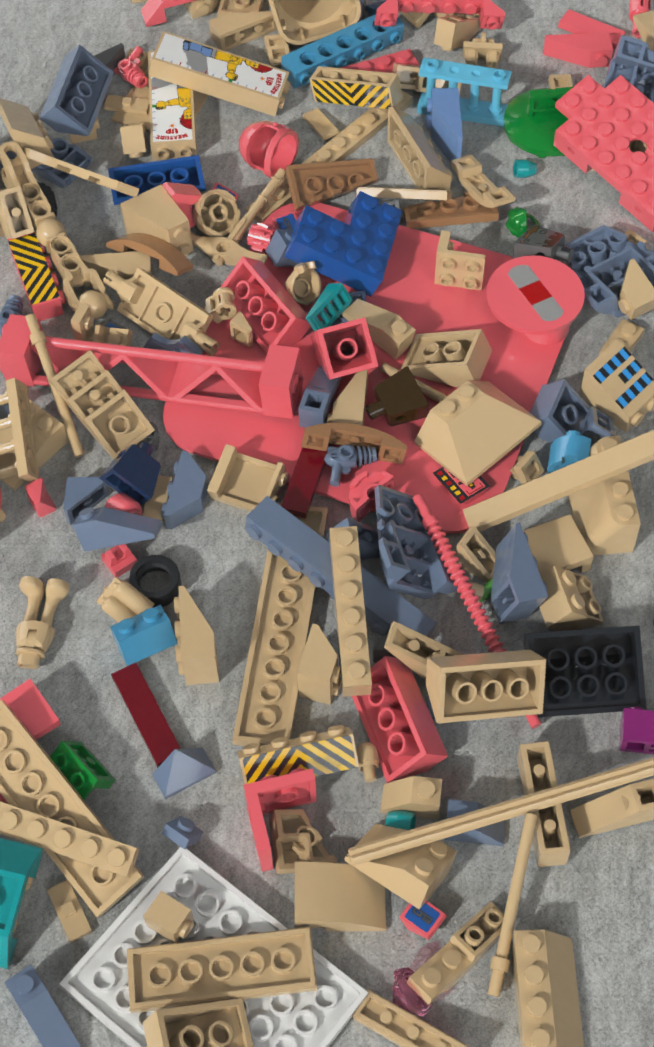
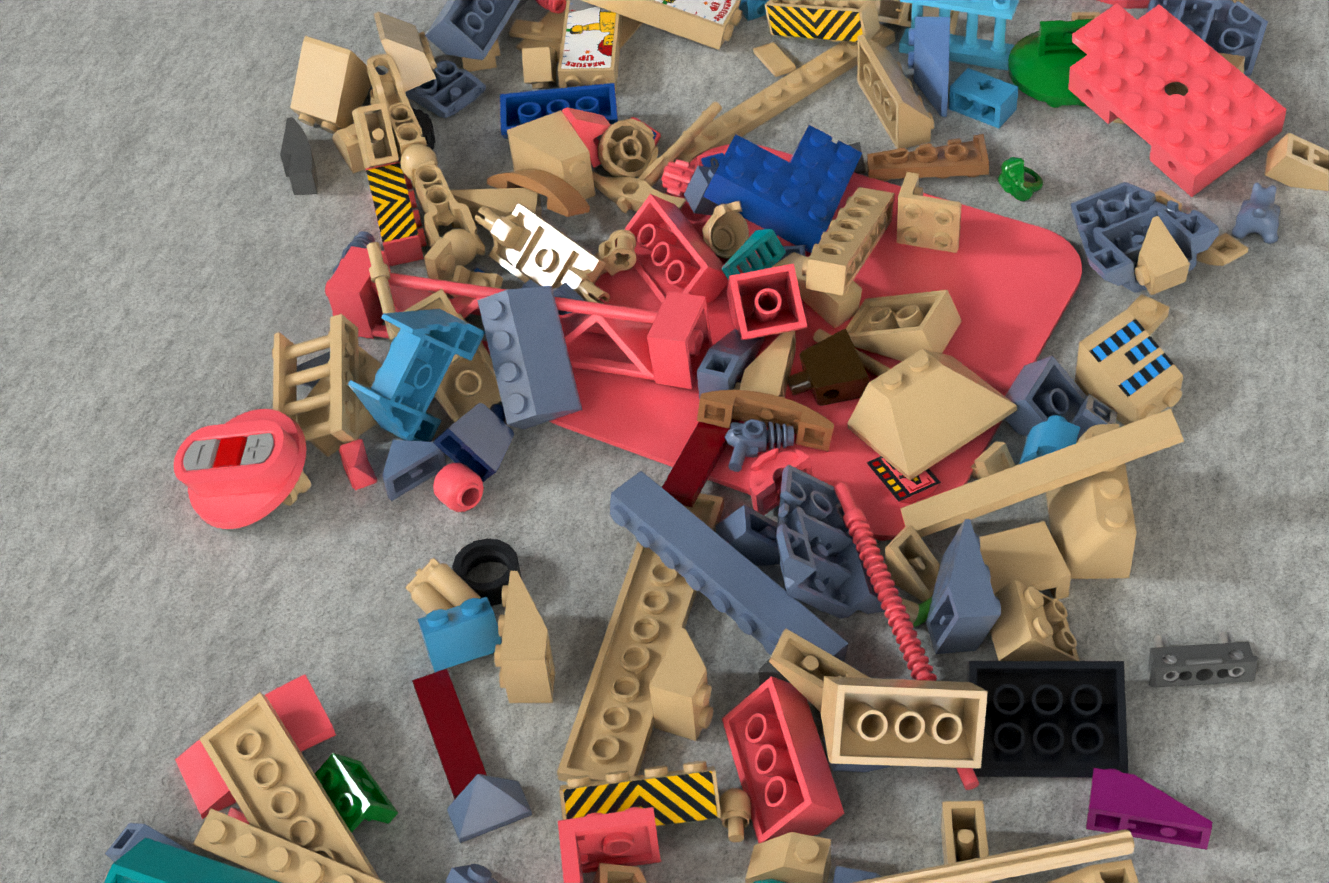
camera: 10 degrees right, 10 degrees down
tan piece [16,576,70,669] -> none
tan tile [22,147,139,197] -> none
sand blue slope [73,507,163,552] -> none
coral tile [101,544,137,578] -> none
tan piece [142,475,173,522] -> none
sand blue slope [161,450,208,529] -> none
tan panel [207,444,288,512] -> none
tan slope [230,311,253,348] -> none
coral piece [239,121,299,178] -> none
medium nougat wing [285,158,378,211] -> none
tan brick [329,526,372,697] -> none
tan tile [356,187,452,200] -> none
tan slope [451,155,515,208] -> none
coral piece [487,255,585,345] -> none
teal hose [513,159,537,178] -> none
dark grey torso [513,225,574,262] -> none
none -> dark azure wedge [348,309,485,442]
none -> sand blue slope [477,285,582,430]
none -> tan brick [802,187,894,296]
none -> dark azure brick [949,68,1018,128]

